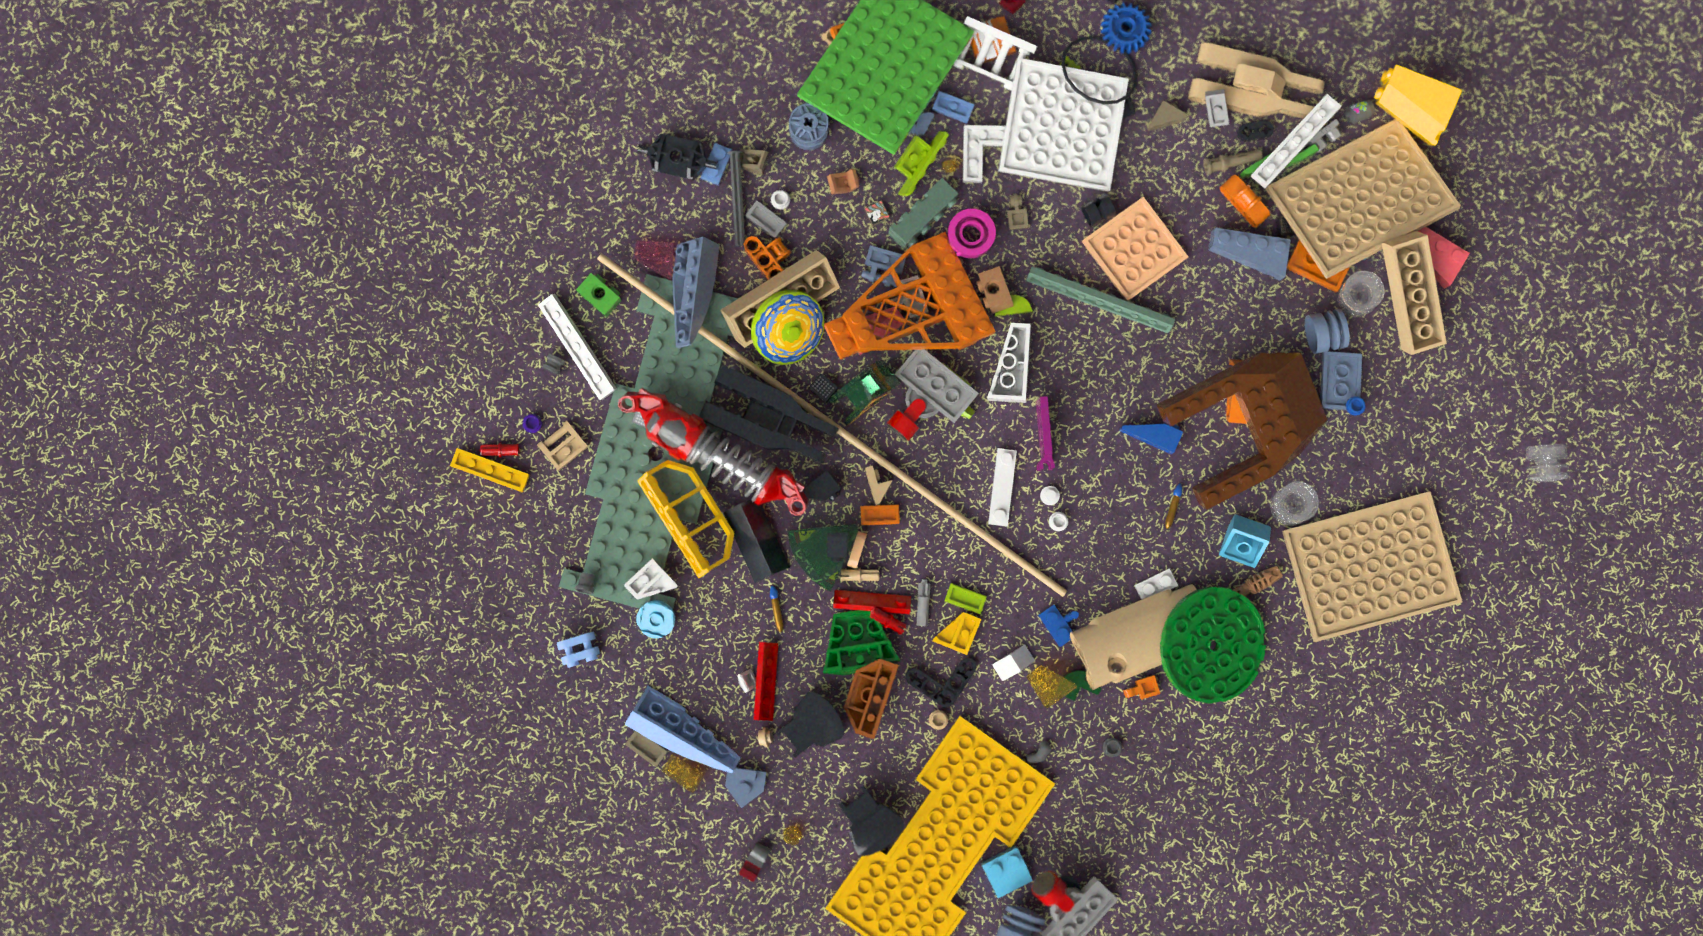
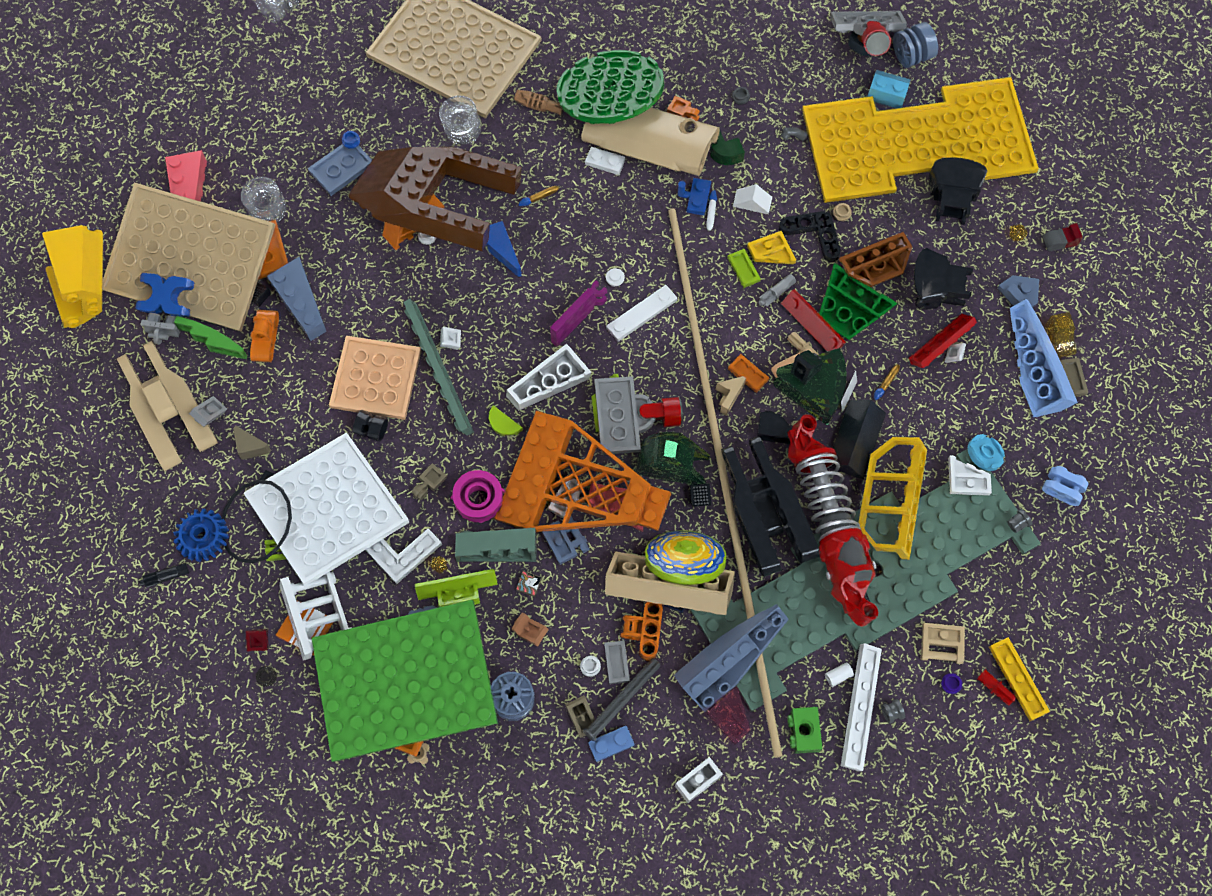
camera: 125 degrees left, 15 degrees down
black plate [637,134,719,180] -> none
tan plate [758,728,773,747] -> none
red axle [870,608,906,635] -> none
medium blue plate [932,91,974,124] -> none
medium nougat brick [976,266,1013,314] -> none
clear yellow wing [1026,665,1077,709] -> none
white plate [1049,512,1068,531] -> none
dark tan pin [1203,149,1262,175] -> none
medium azure slope [1219,514,1271,568] -> none
black beam [1237,121,1274,142] -> none
white plate [1251,94,1341,189] -> none
sand blue wheel [1305,308,1350,354] -> none
dark grey brick [1345,100,1375,124] -> none
tan brick [1382,231,1447,355] -> none
none -> blue piece [135,273,195,317]
none -> white tile [440,327,461,350]
none -> white brick [675,757,723,803]
none -> white piece [706,190,717,231]
none -> white piece [825,662,854,687]
none -> white sticker [841,371,857,411]

